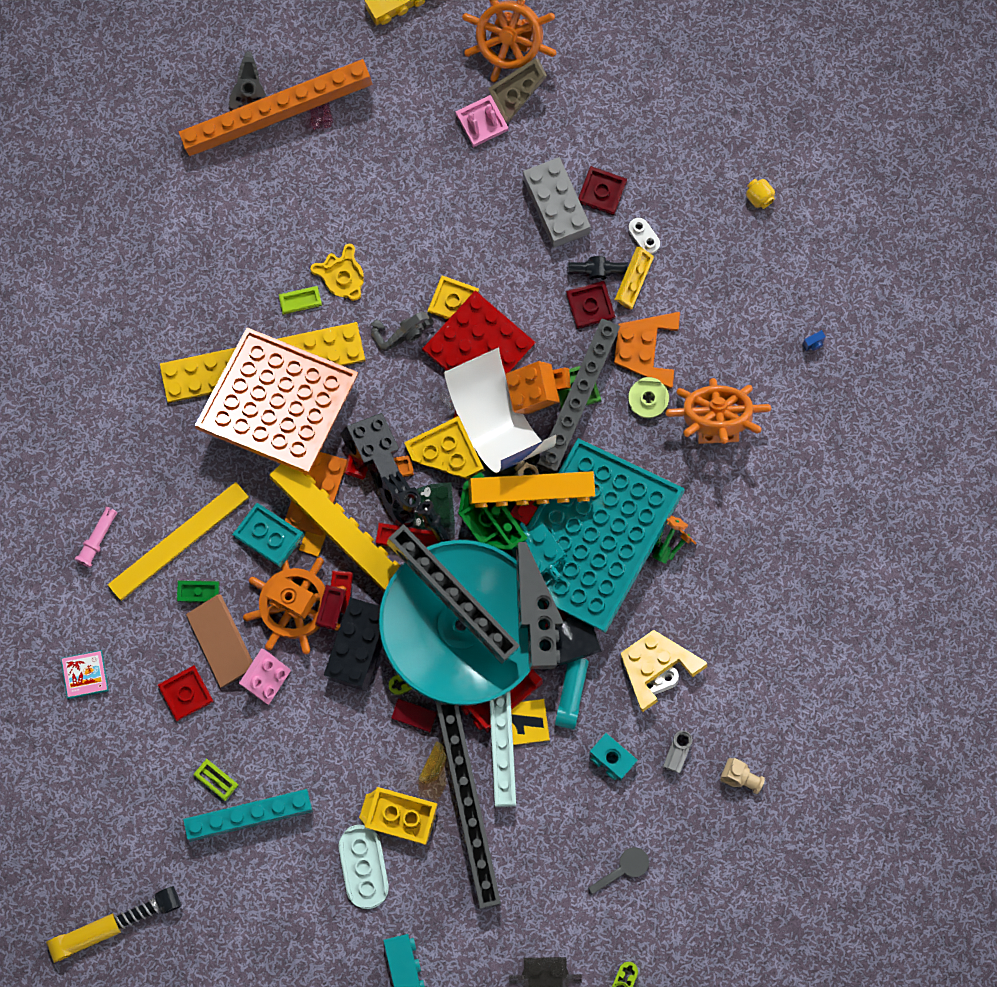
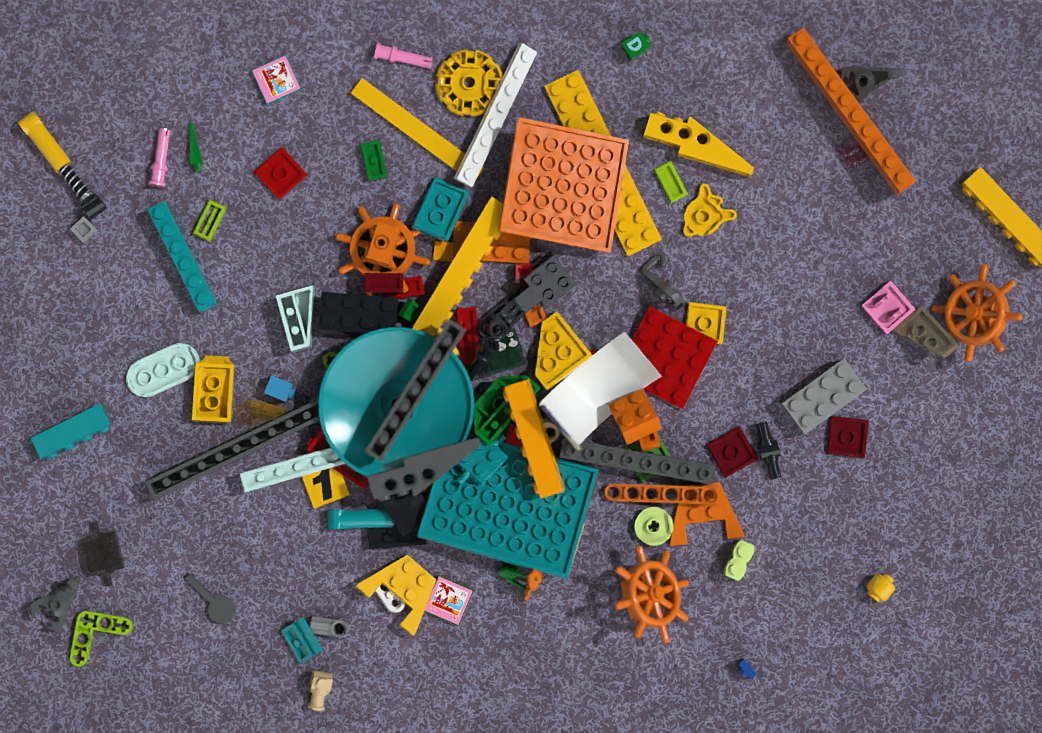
camera: 75 degrees right, 10 degrees up
nougat tile [186,595,253,688] -> none
bright pink plate [239,648,291,705] -> none
dark red tile [391,699,437,733] -> none
teal brick [589,733,638,781] -> none
yellow tile [614,247,654,309] -> none
white plate [629,218,660,254] -> none
none -> light grey plate [70,216,98,243]
none -> bright pink pin [148,128,171,188]
none -> green piece [189,121,204,173]
none -> dark azure brick [264,375,296,402]
none -> light aqua wedge [276,285,315,353]
none -> teal plate [281,617,323,664]
none -> black plate [368,527,427,549]
none -> green plate [398,298,424,324]
none -> tile [424,575,474,626]
none -> yellow plate [435,49,503,117]
none -> white plate [454,43,537,187]
none -> orange beam [604,484,719,504]
none -> green brick [621,31,652,62]
none -> yellow brick [643,112,754,177]
none -> yellowish green brick [724,540,754,581]

